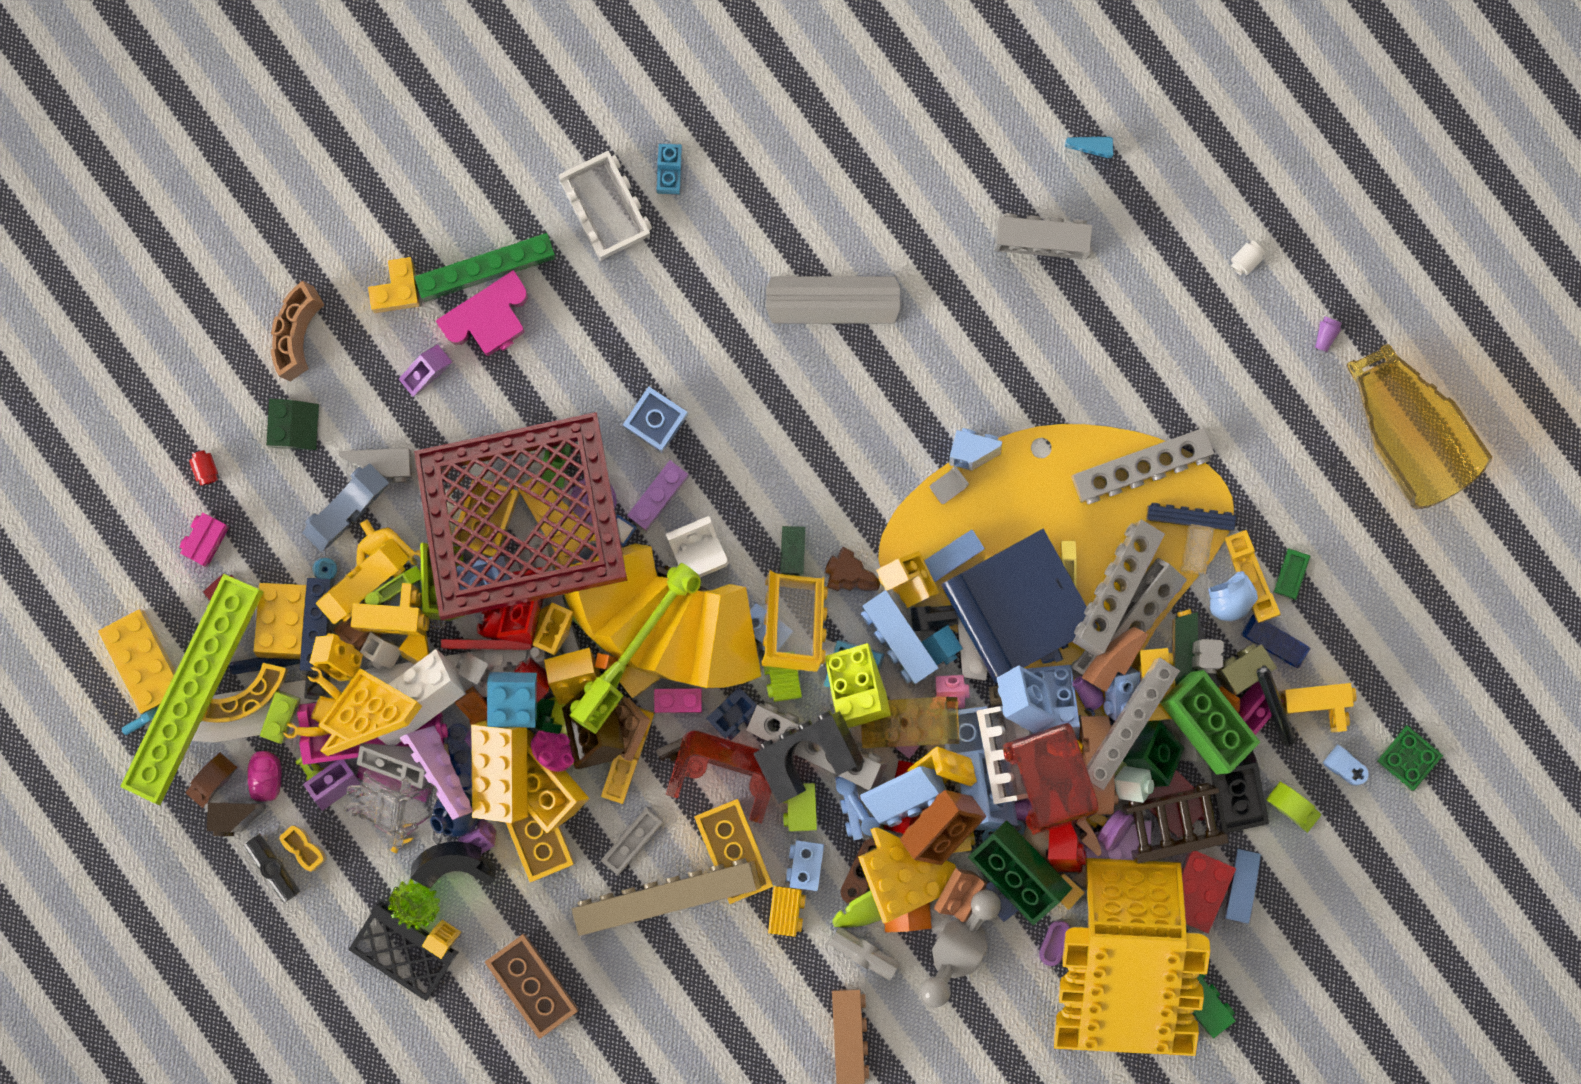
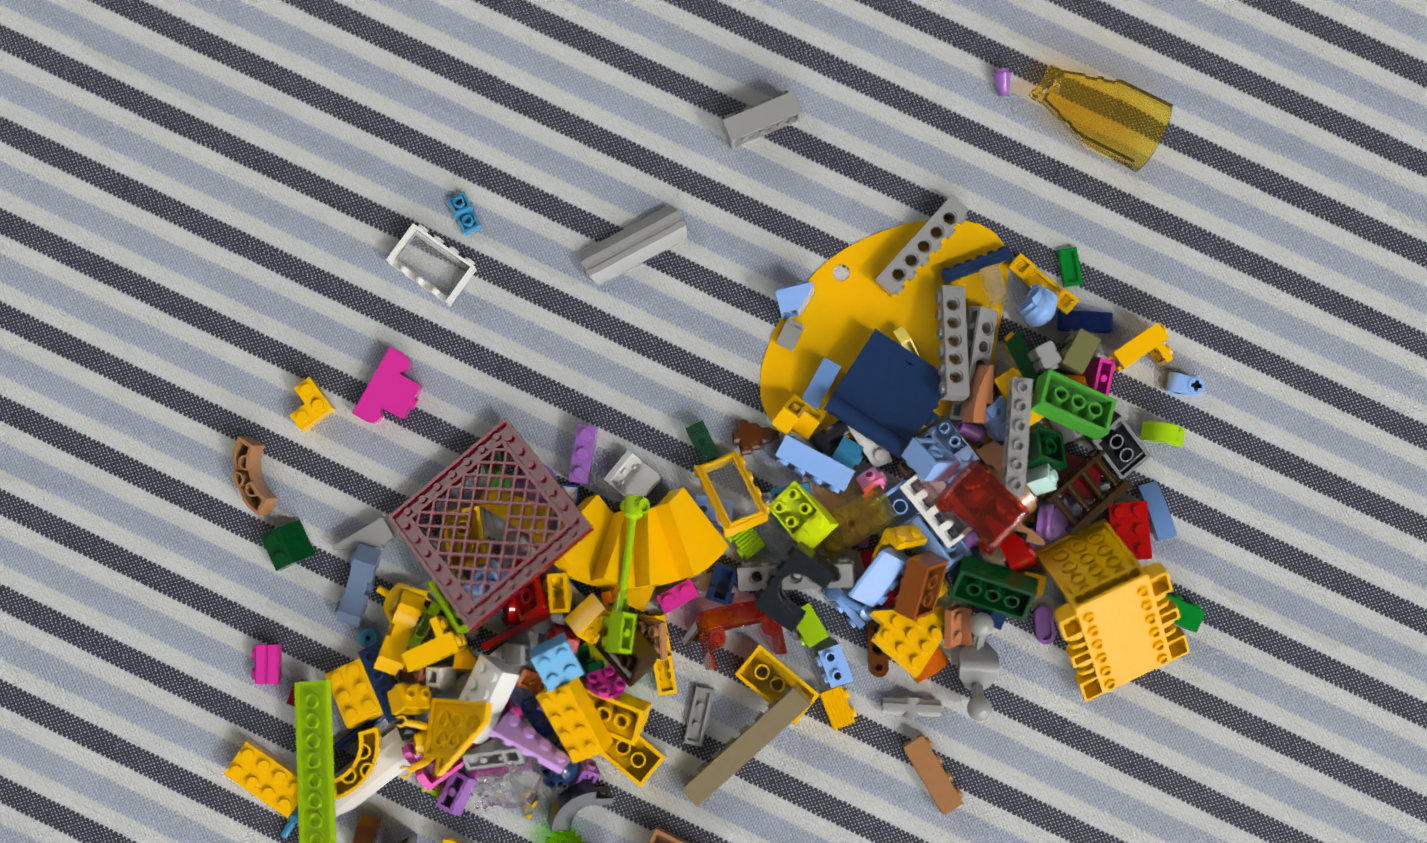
camera: 30 degrees left, 0 degrees up
red brick [189,450,219,486] -> none
dark pink piece [247,751,282,802] -> none
lime brick [259,690,301,744] -> none
medium lavender slope [399,344,452,397] -> none
green brick [414,233,556,302] -> none
light blue brick [623,386,688,453] -> none
lime brick [832,891,882,928] -> none
dark azure slope [1065,137,1113,158] -> none
white brick [1231,241,1265,275] -> none
black axle [1256,665,1295,747] -> none
green tile [1376,725,1443,791] -> none

